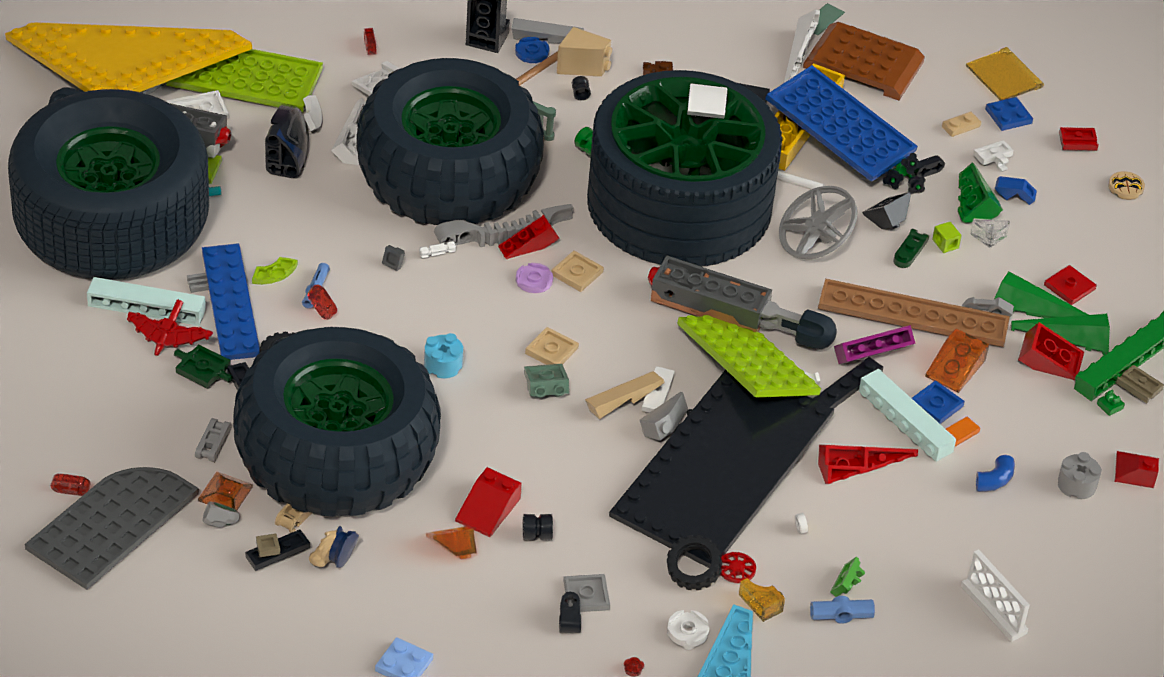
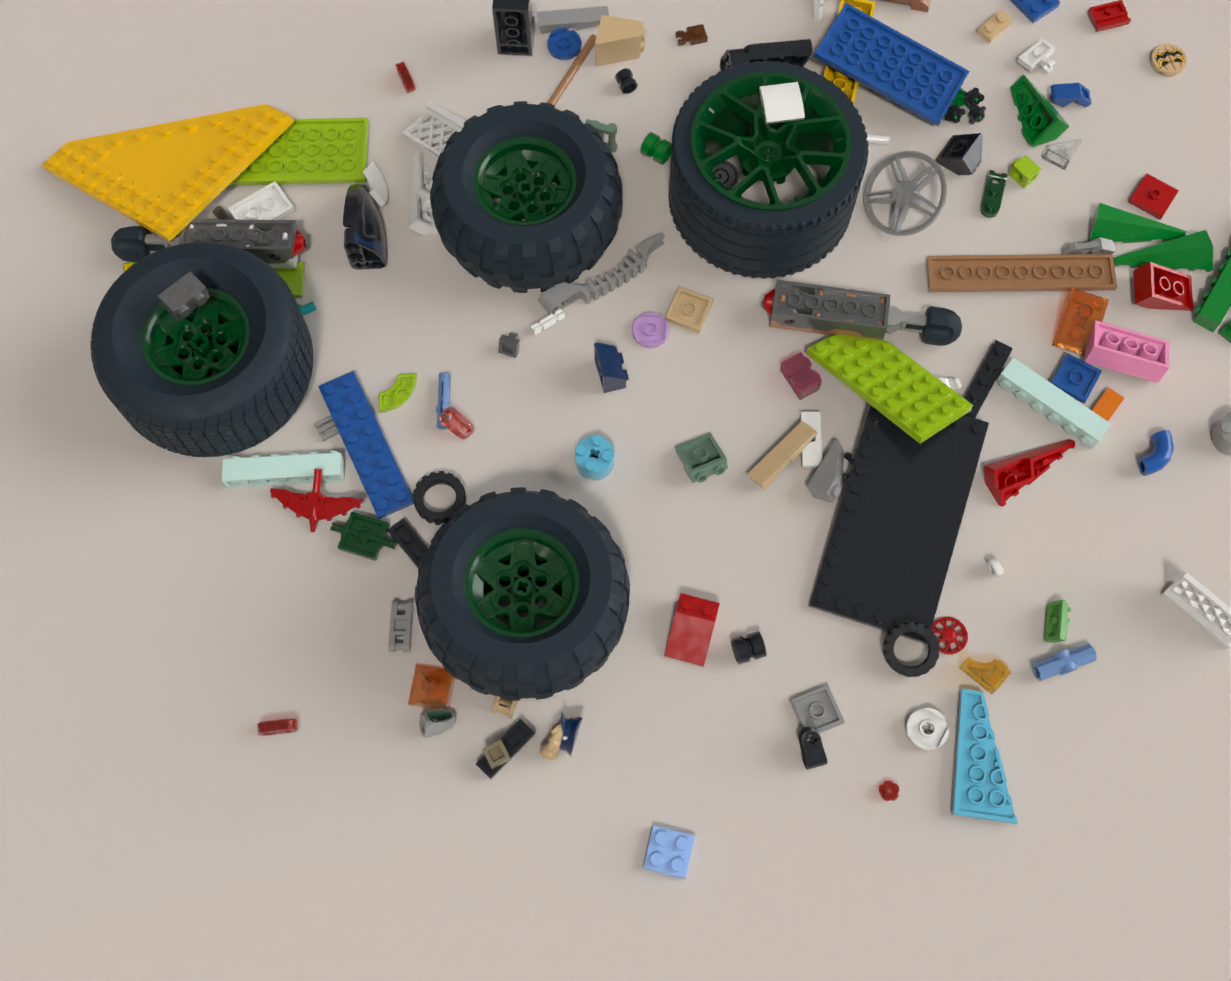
camera: 10 degrees left, 25 degrees up
dark grey plate [25,467,199,590] -> none
clear orange slope [426,526,477,559] -> none
red slope [498,215,560,259] -> none
tan tile [525,327,579,365] -> none
magenta brick [834,325,916,365] -> none
black beam [914,155,945,177] -> none
none -> flat silver brick [158,272,209,322]
none -> dark blue slope [594,342,629,393]
none -> clear pink brick [780,352,822,400]
none -> bright pink slope [1084,320,1169,383]

